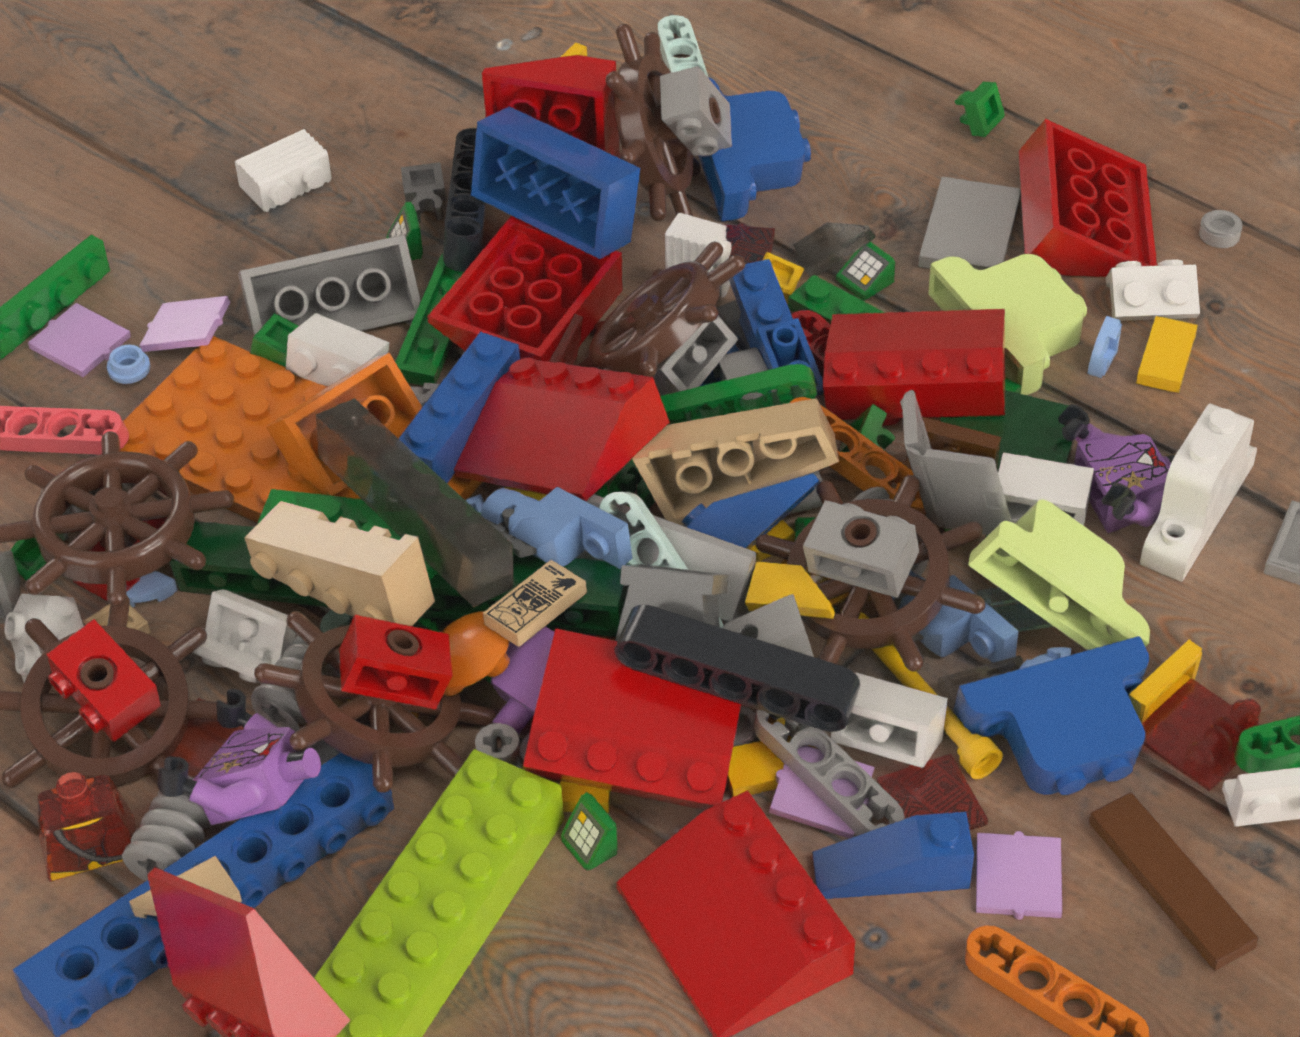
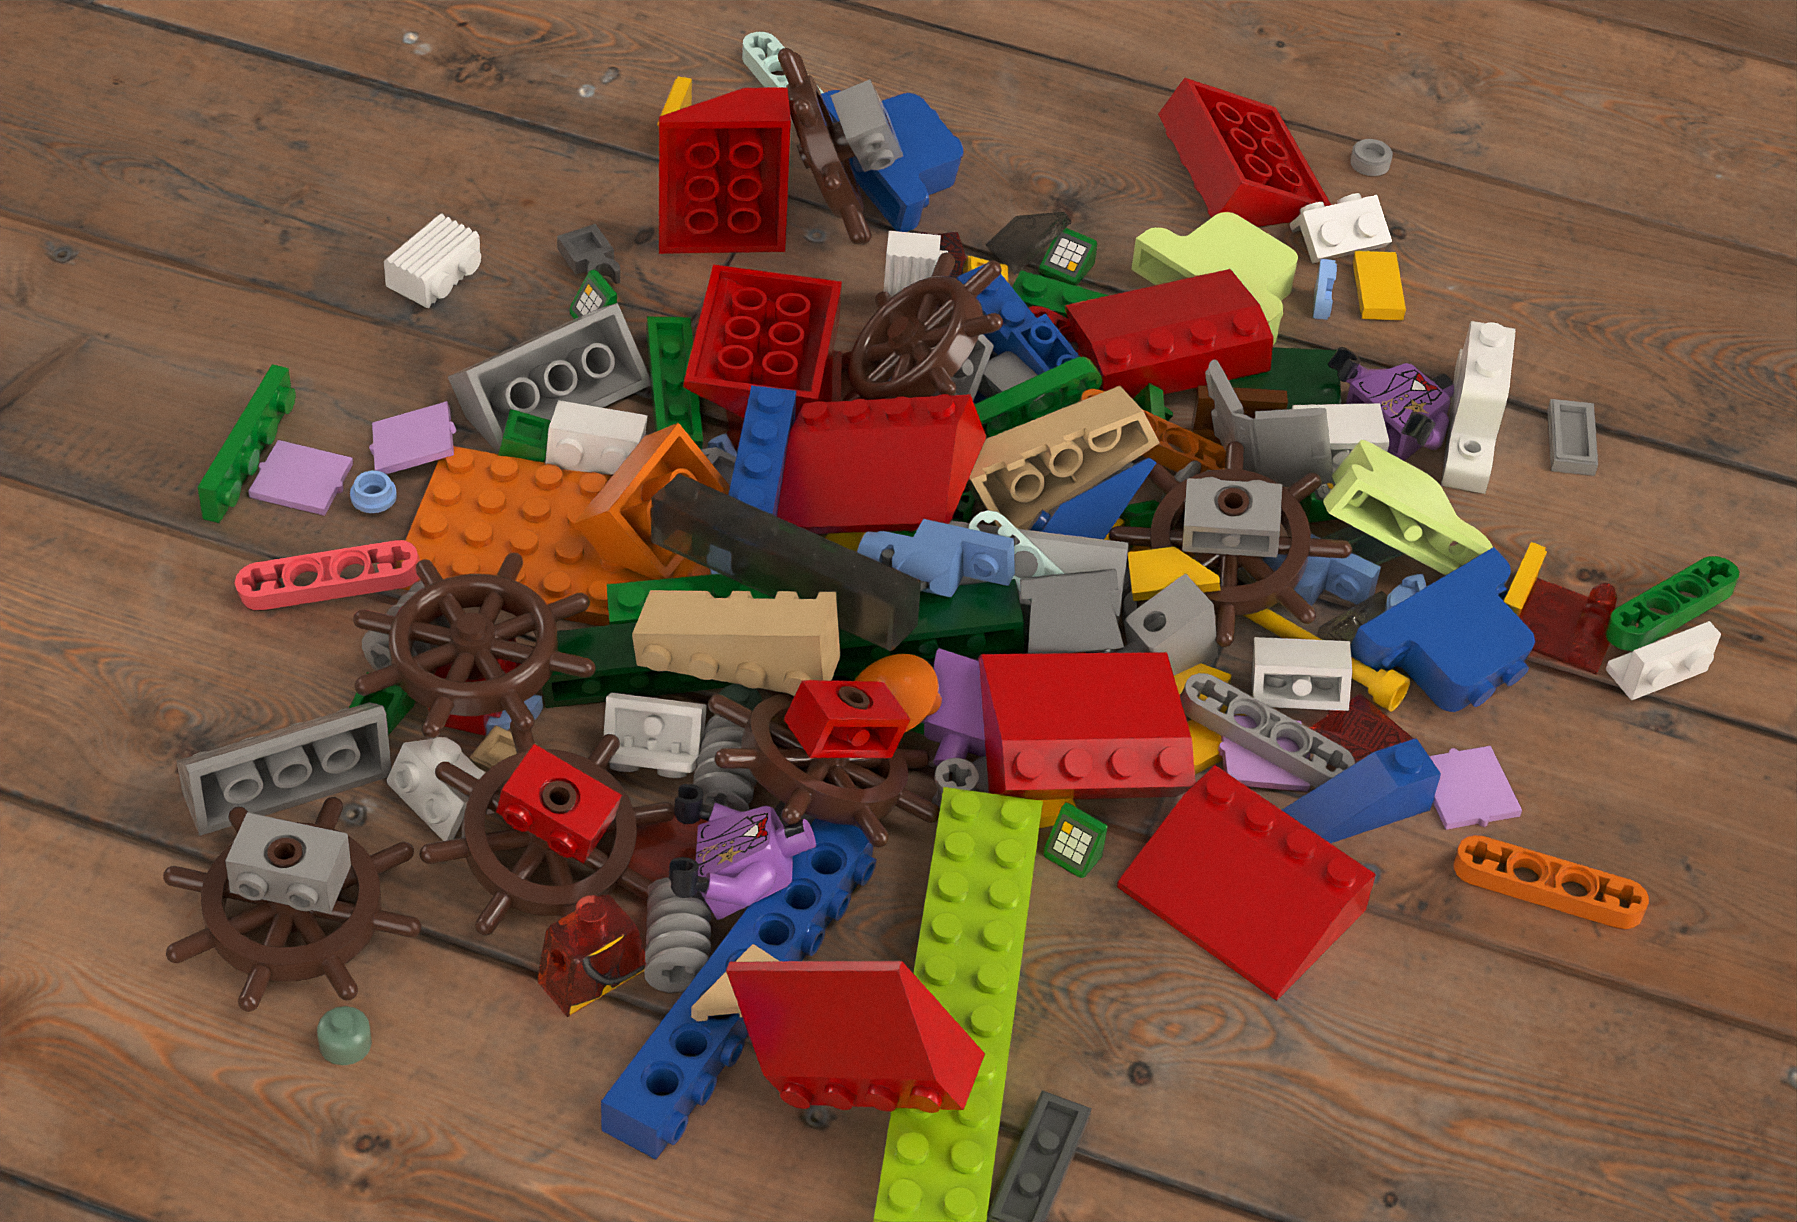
camera: 25 degrees left, 0 degrees up
black beam [443,128,487,272] -> none
blue brick [471,106,640,259] -> none
tan tile [483,560,587,647] -> none
black beam [615,605,860,732] -> none
light grey tile [918,177,1021,270] -> none
green tile [955,81,1005,137] -> none
reddish brown tile [1089,792,1259,971] -> none

